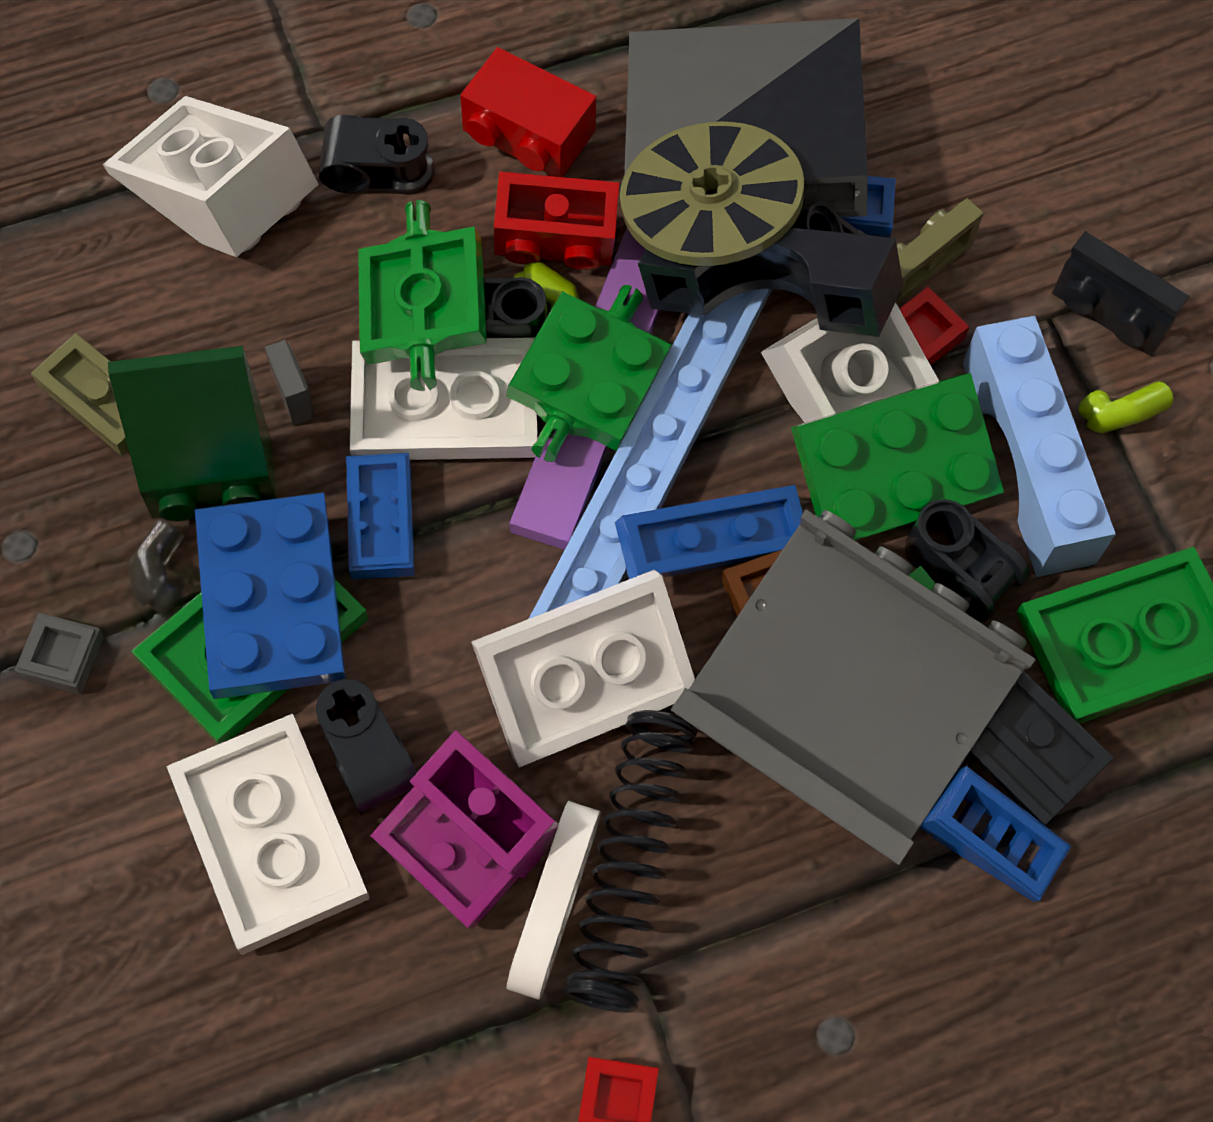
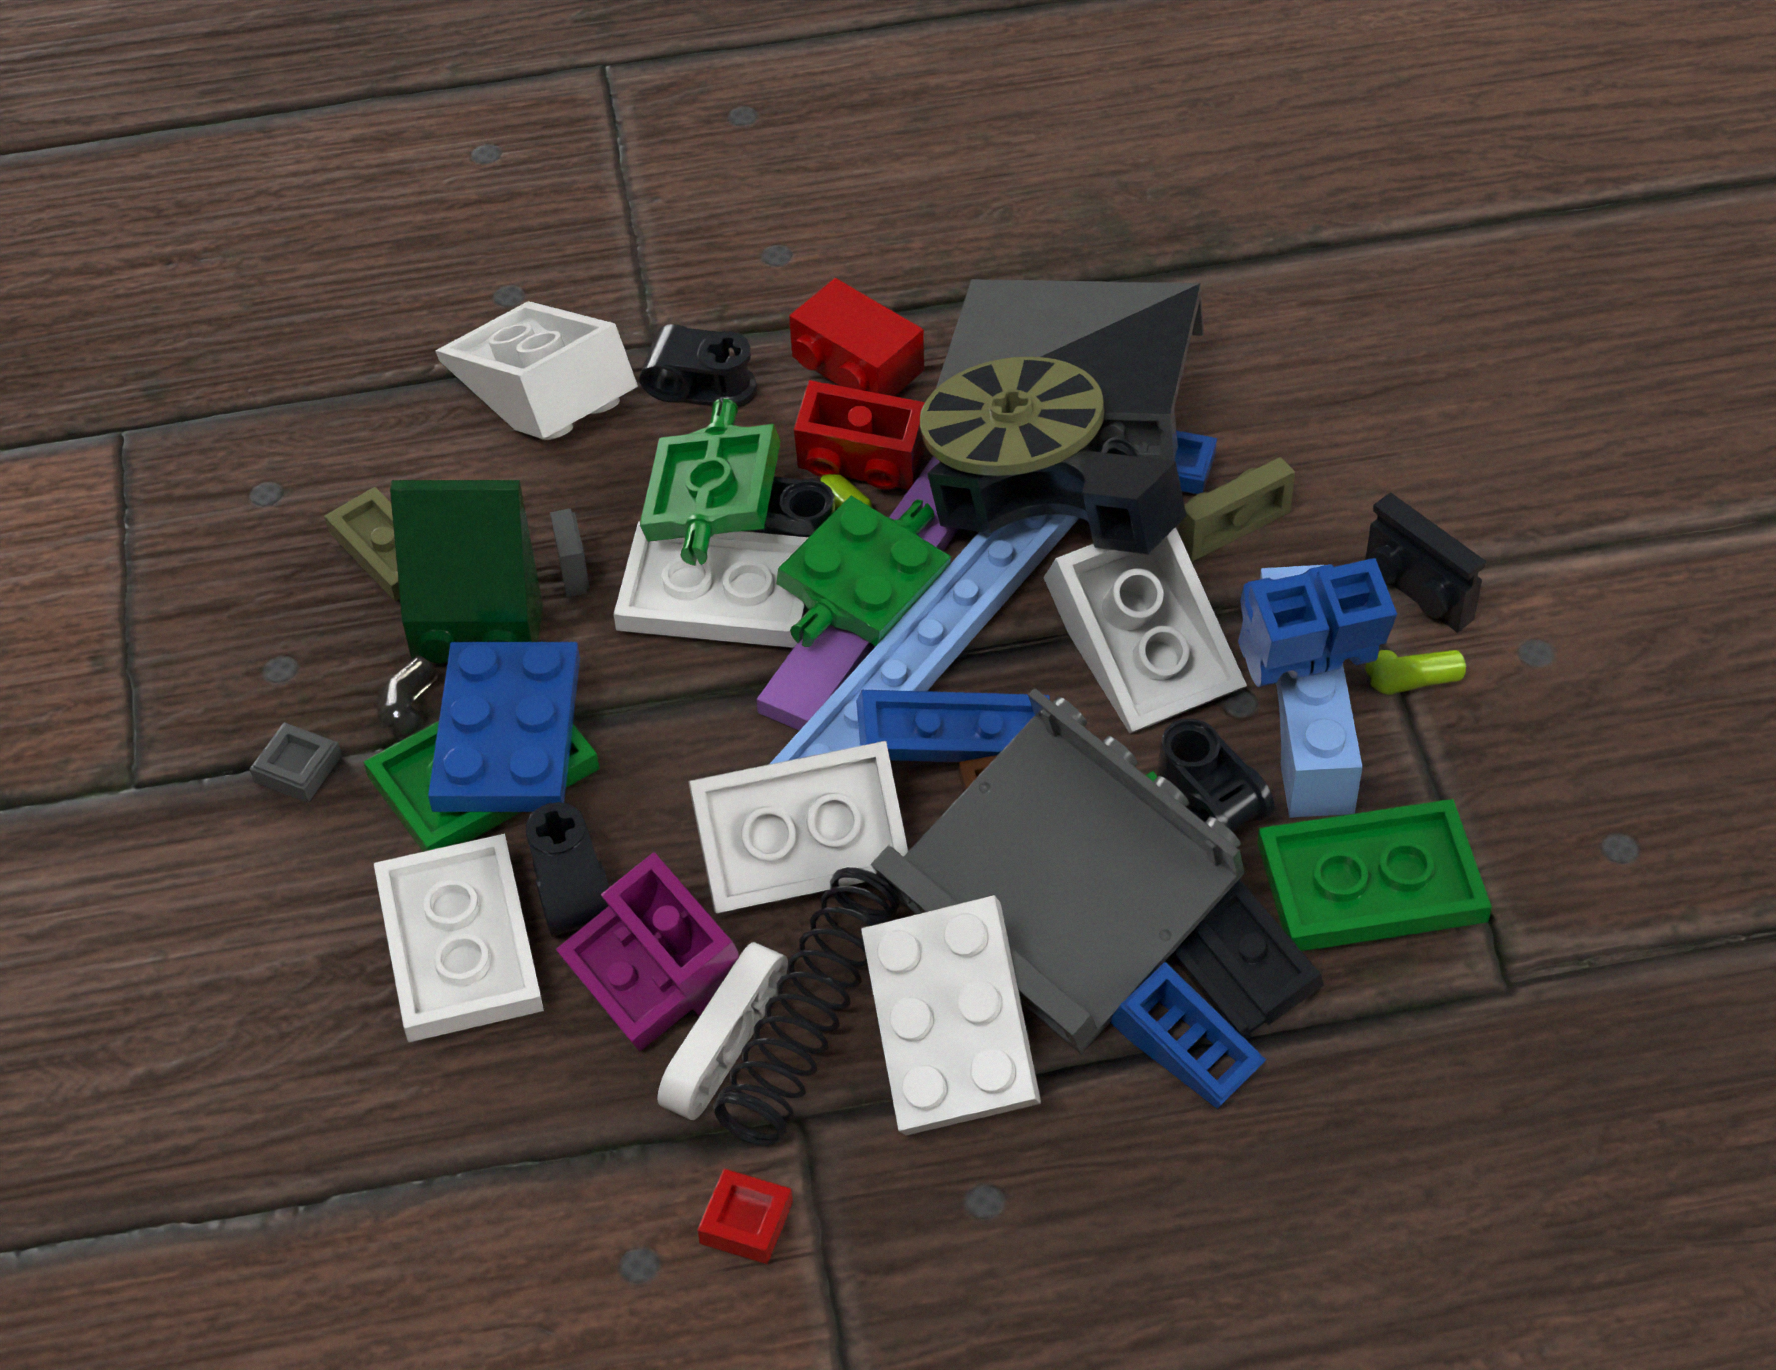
camera: 15 degrees right, 15 degrees down
blue plate [346,453,415,580] -> none
green plate [791,373,1004,541] -> none
red plate [899,287,970,366] -> none
none -> white plate [861,895,1041,1136]
none -> blue hips [1238,558,1397,687]

